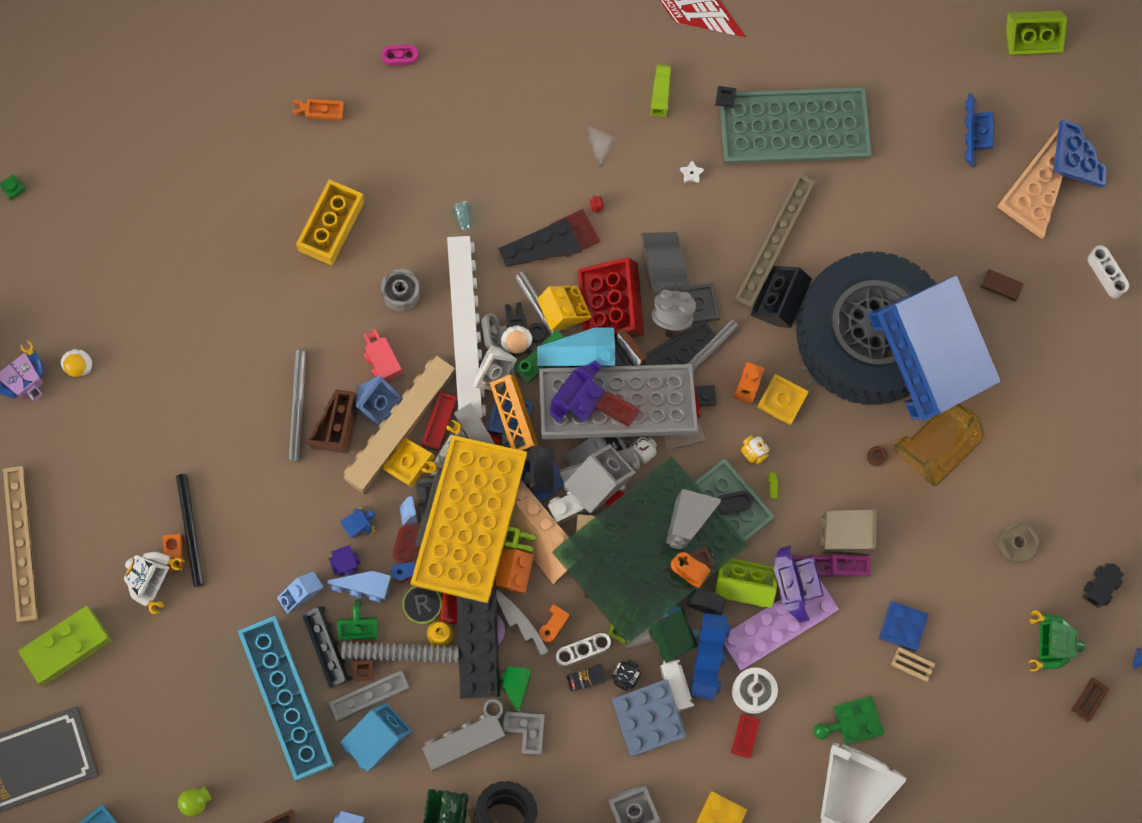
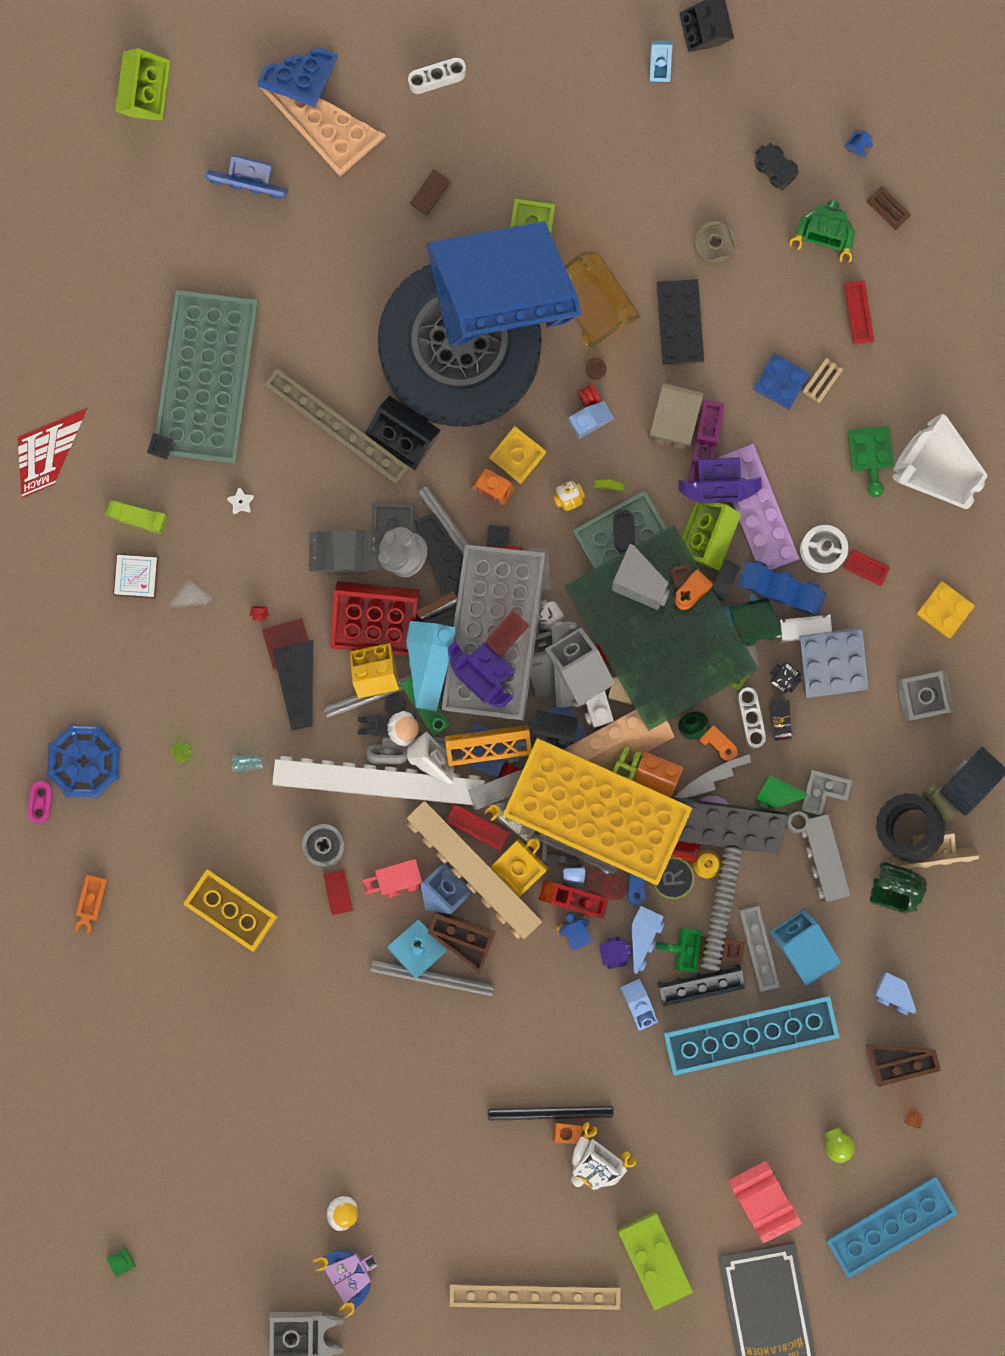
camera: 75 degrees left, 10 degrees up
none -> blue plate [46,724,122,799]
none -> white tile [113,554,159,599]
none -> clear neon green plate [171,742,192,763]
none -> red slope [323,870,353,916]
none -> medium azure tile [387,919,447,979]
none -> lime plate [510,199,555,233]
none -> red slope [539,880,609,919]
none -> light blue slope [568,401,614,439]
none -> red wheel [577,383,601,408]
none -> black plate [657,279,704,365]
none -> dark green plate [678,711,709,739]
none -> coral slope [728,1161,802,1243]
none -> red plate [844,280,874,345]

